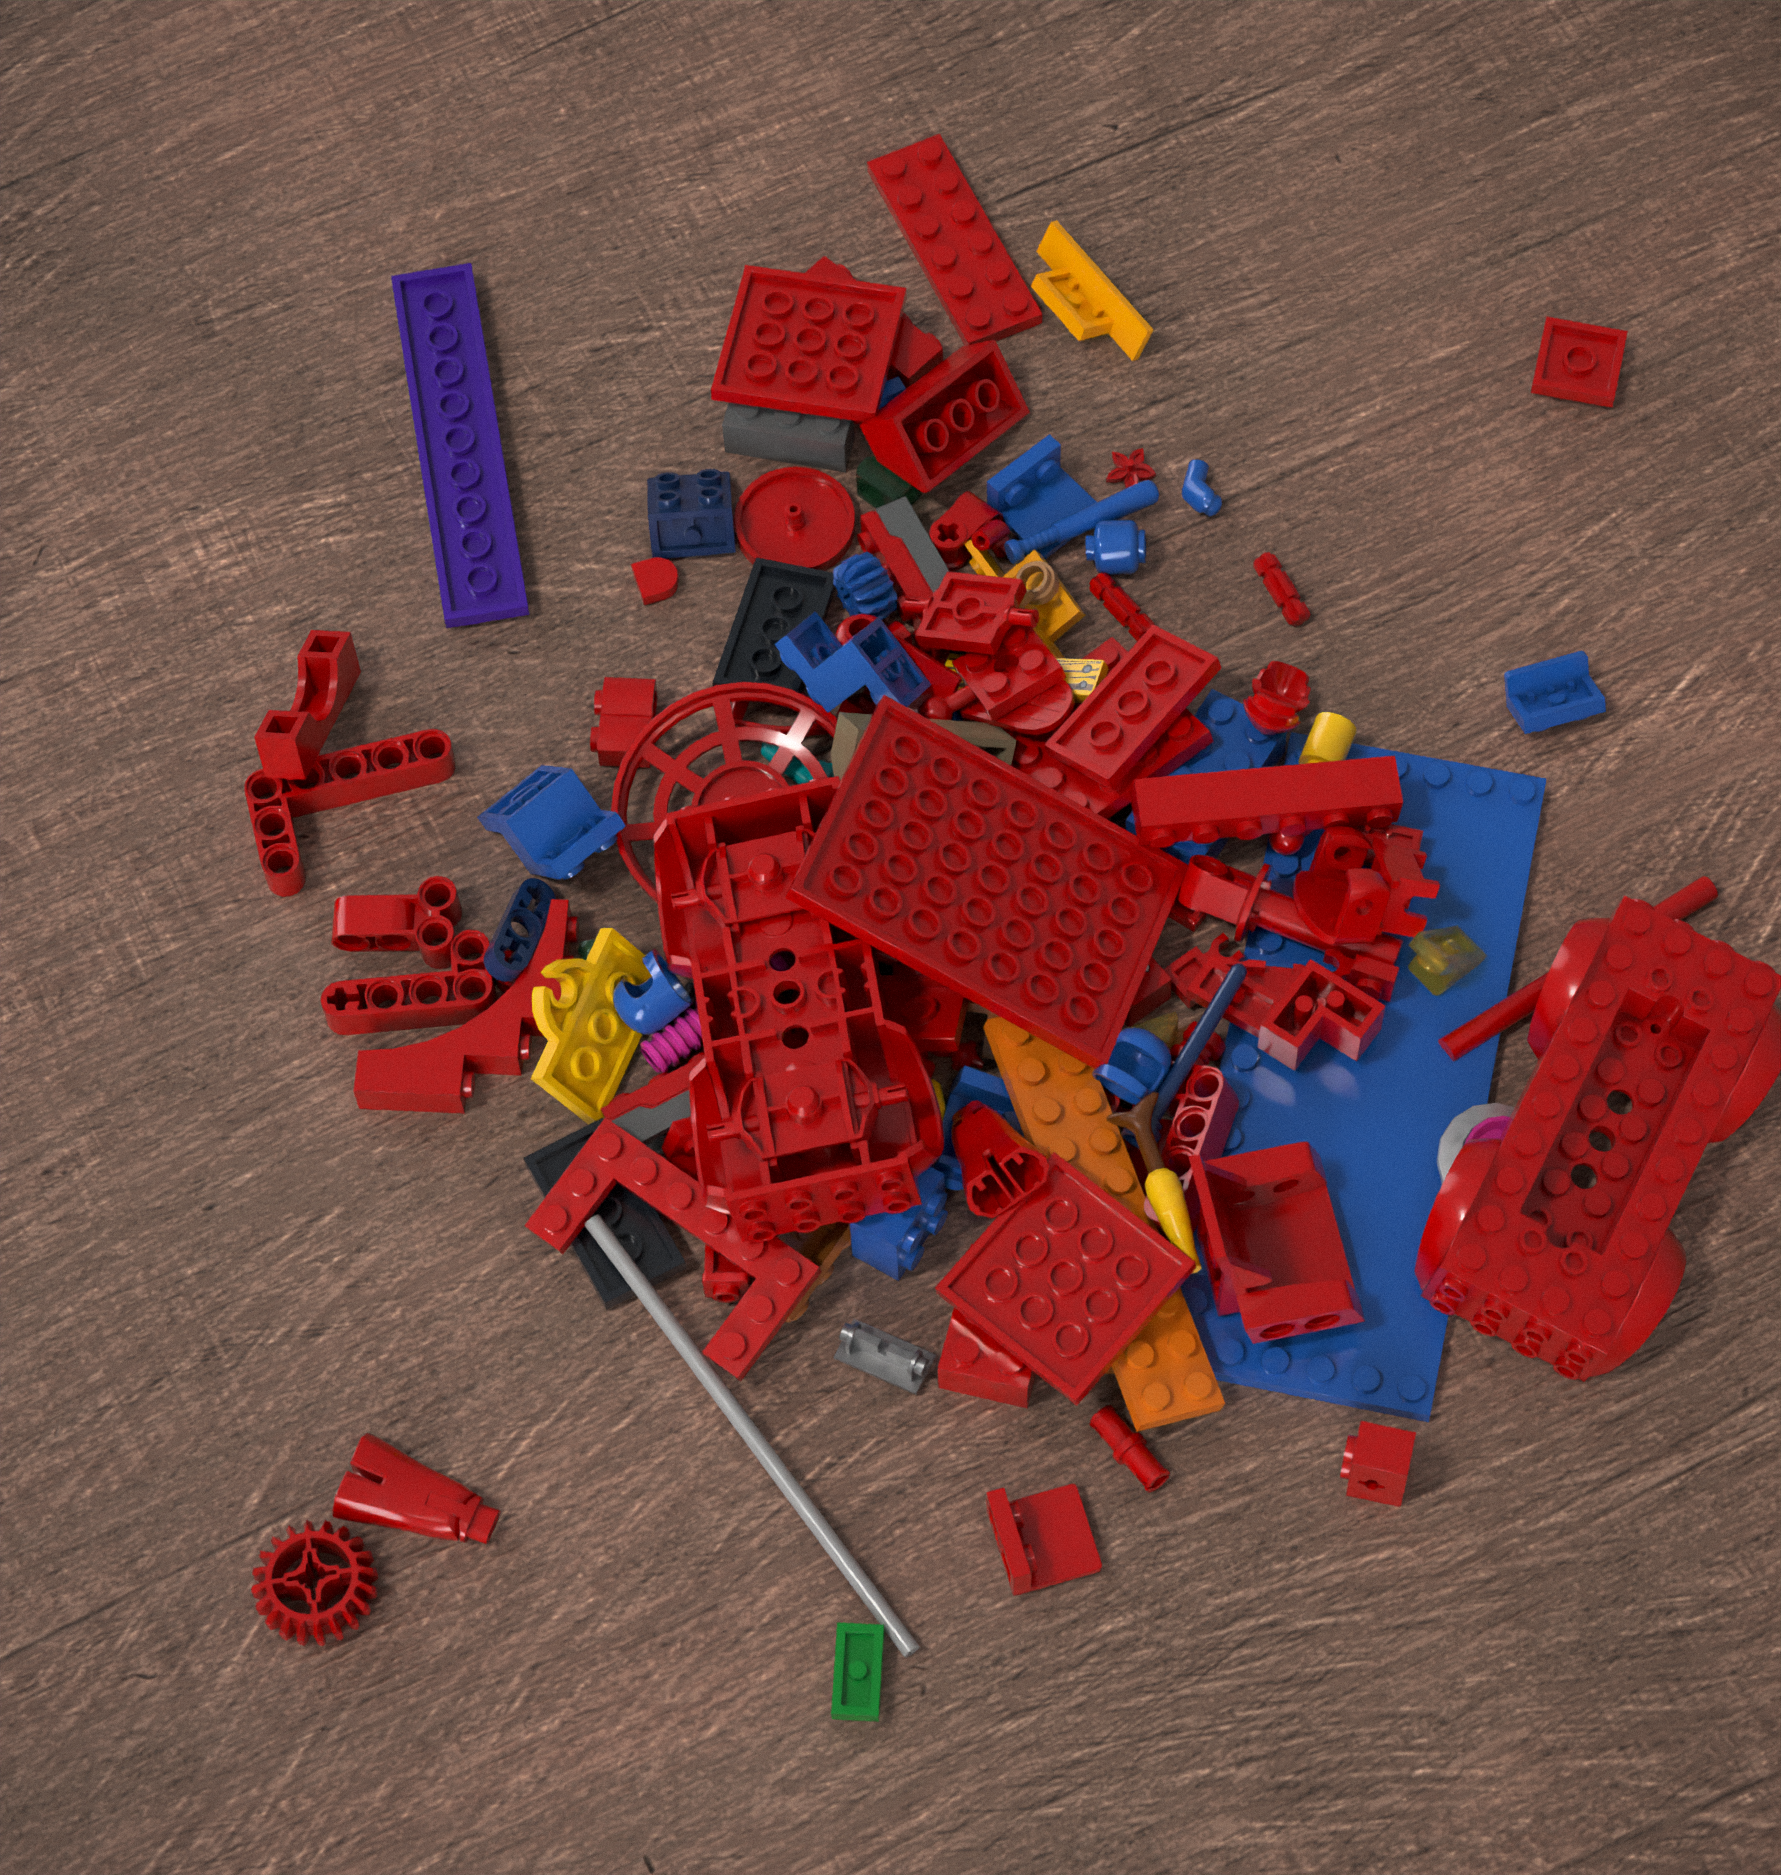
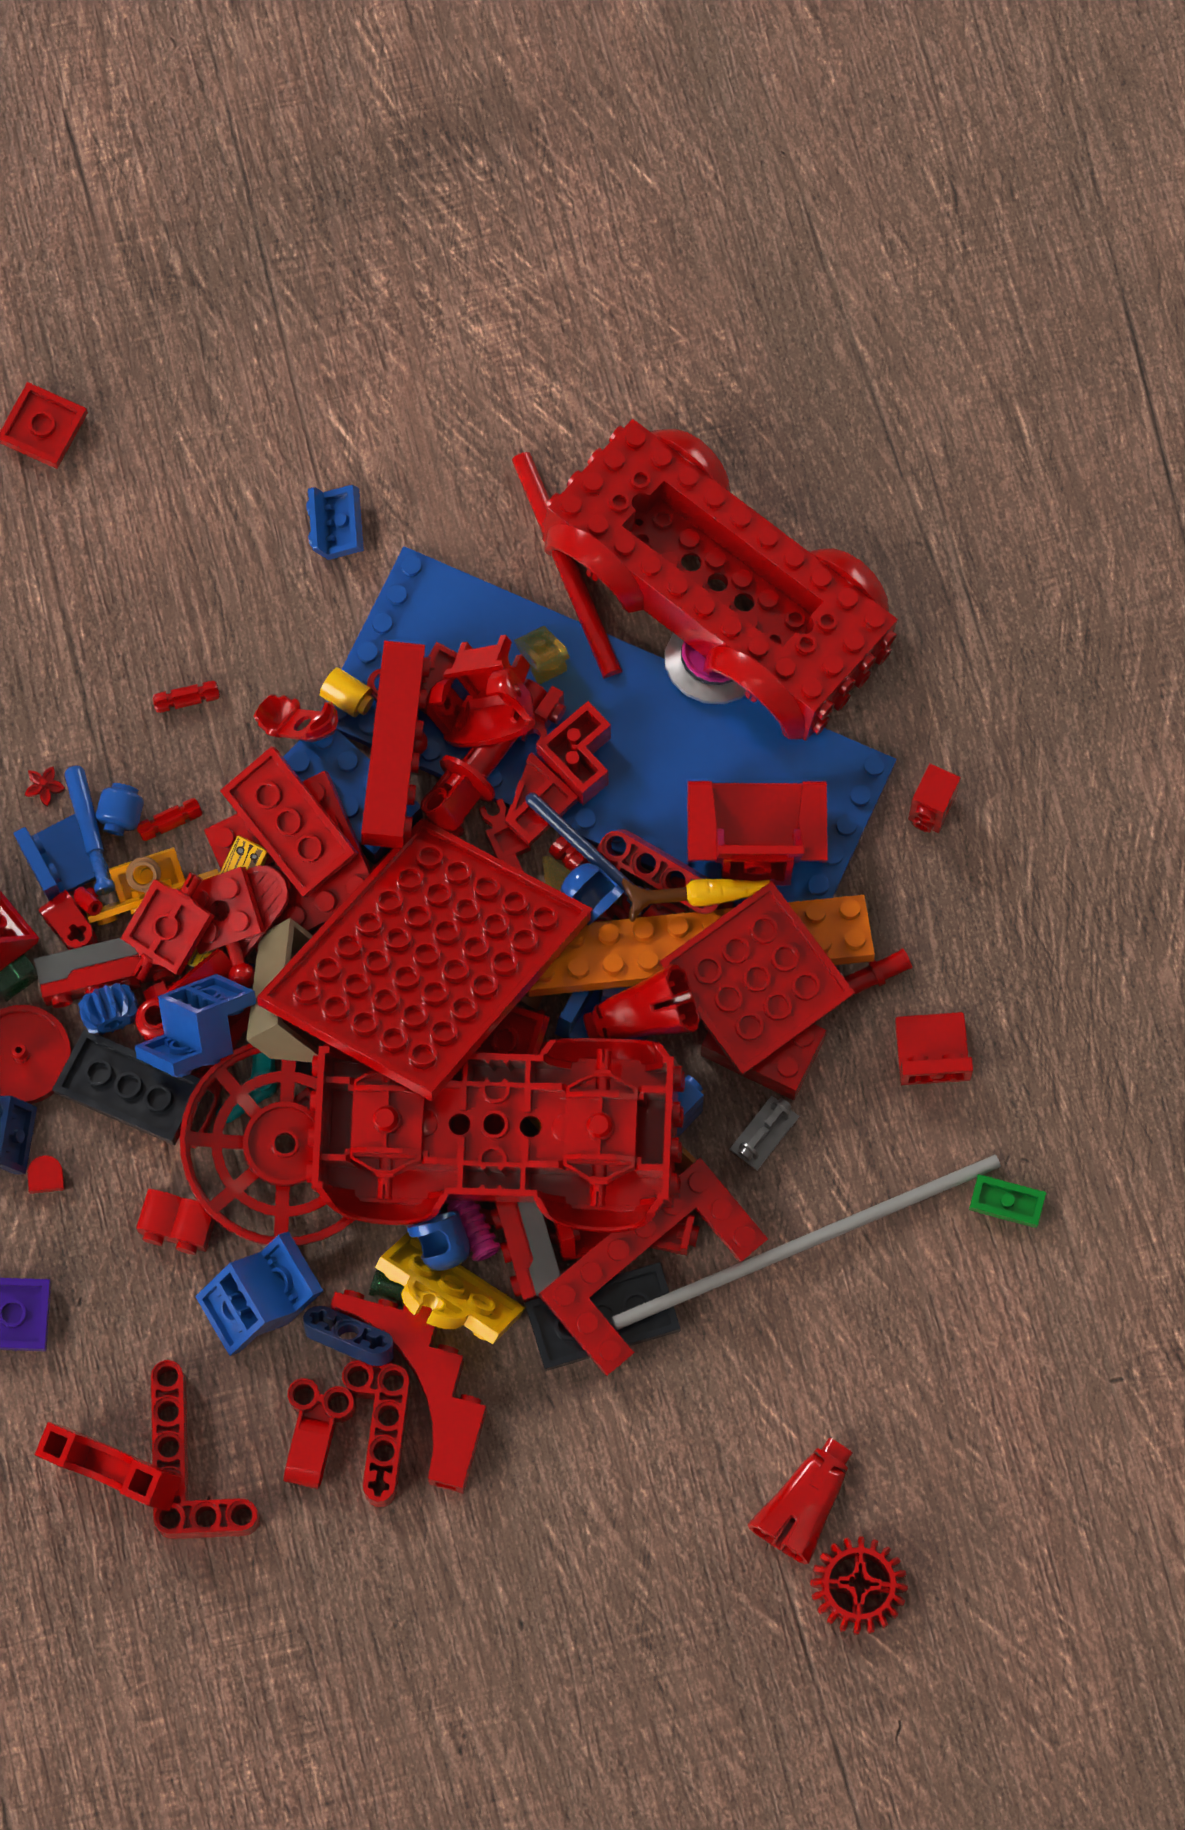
camera: 80 degrees left, 10 degrees up
blue arm [1182,459,1222,516] -> none

